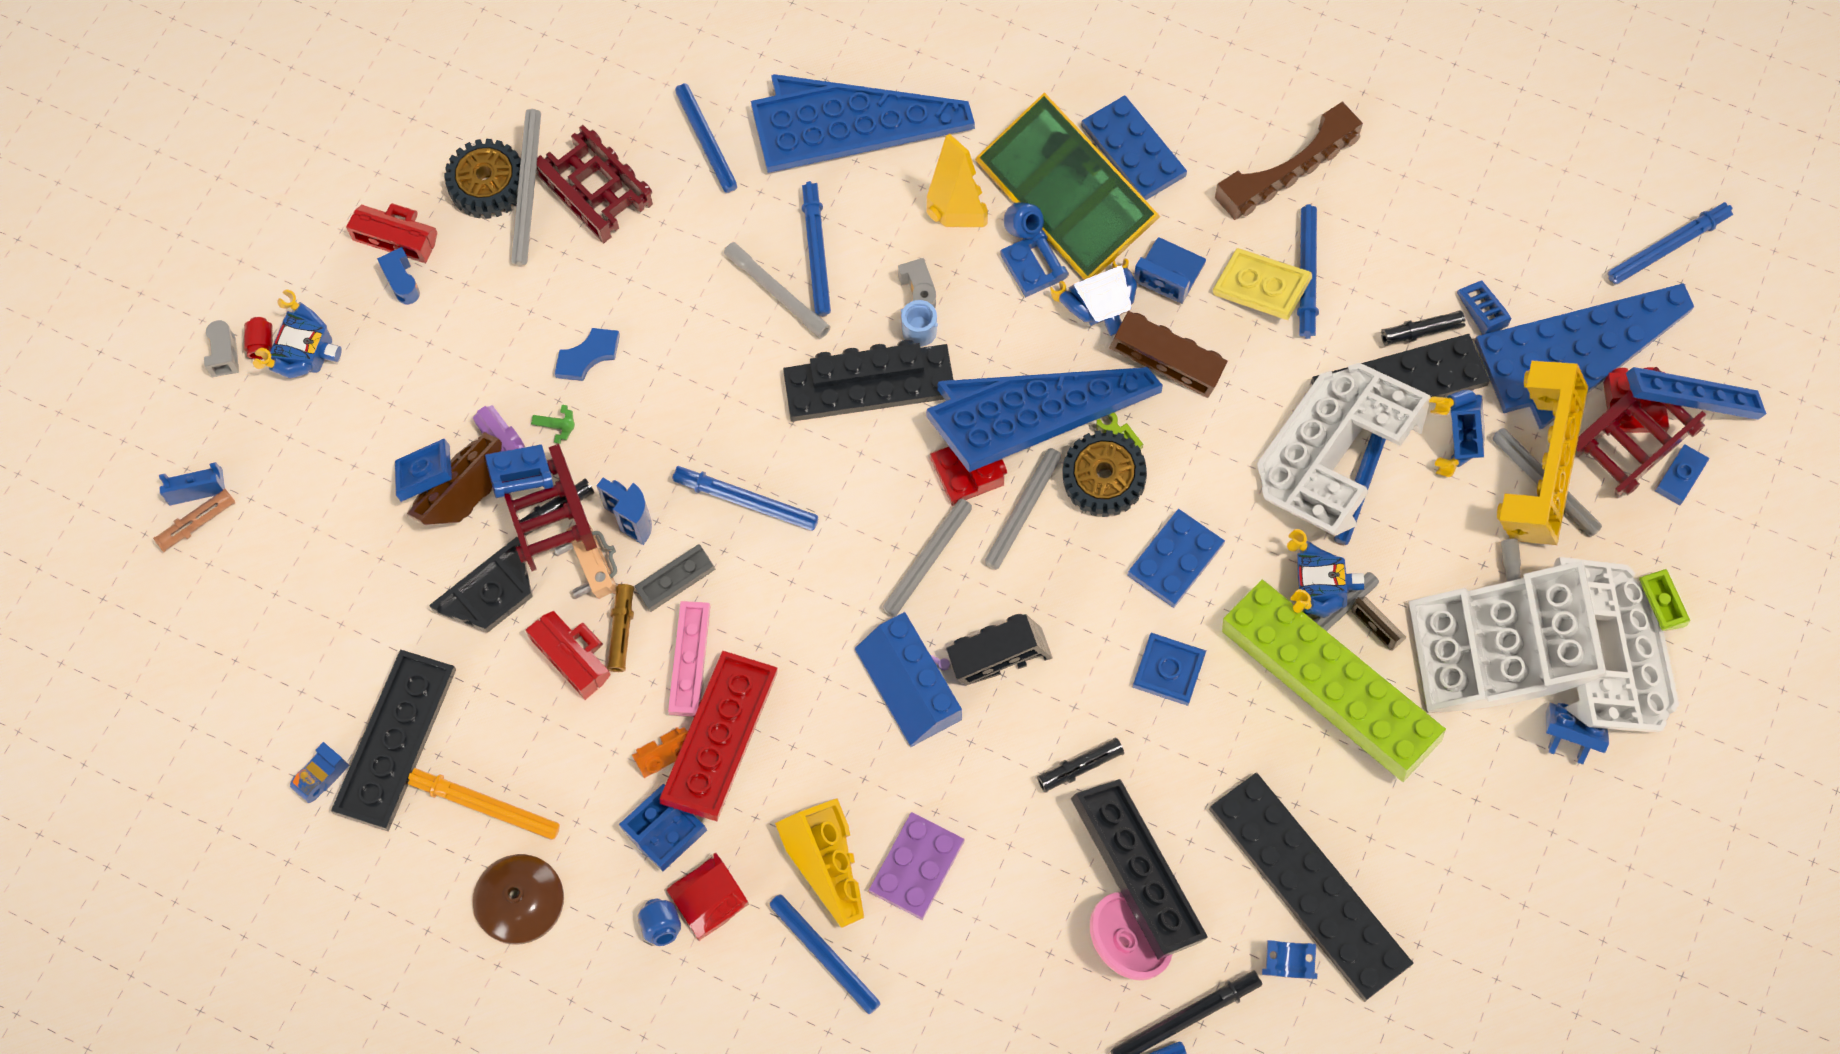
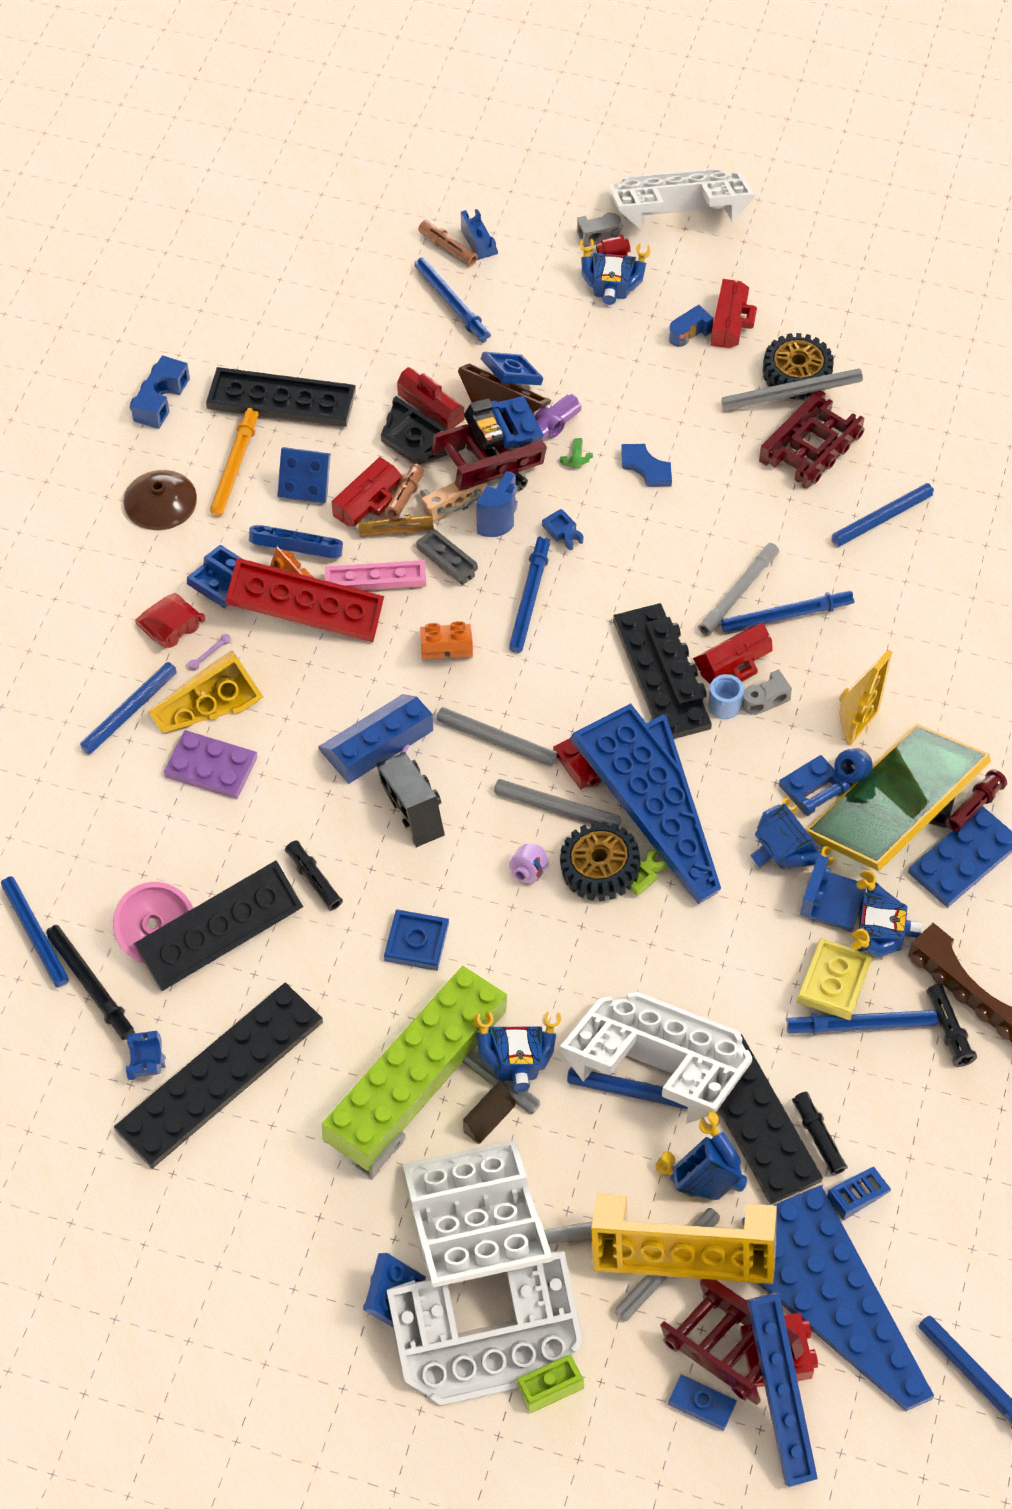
camera: 80 degrees right, 10 degrees down
blue leg [290,742,350,803] -> none
blue head [638,898,681,946] -> none
blue wing [750,74,975,173] -> none
reddish brown brick [1109,310,1228,398] -> none
blue plate [1127,508,1225,608] -> none
none -> blue arch [130,355,190,429]
none -> lavender hinge [188,634,231,671]
none -> blue beam [249,525,343,558]
none -> blue plate [277,447,331,503]
none -> nougat pin [385,464,425,520]
none -> red piece [397,367,465,430]
none -> blue axle [414,257,491,343]
none -> orange plate [420,621,473,660]
none -> black leg [464,398,504,450]
none -> lavender head [509,844,549,883]
none -> blue plate [542,508,584,550]
none -> white slope [609,168,754,230]
none -> red piece [693,622,773,684]
none -> torso [851,870,922,958]
none -> black pin [926,984,977,1067]
none -> dark red pin [946,769,1008,832]

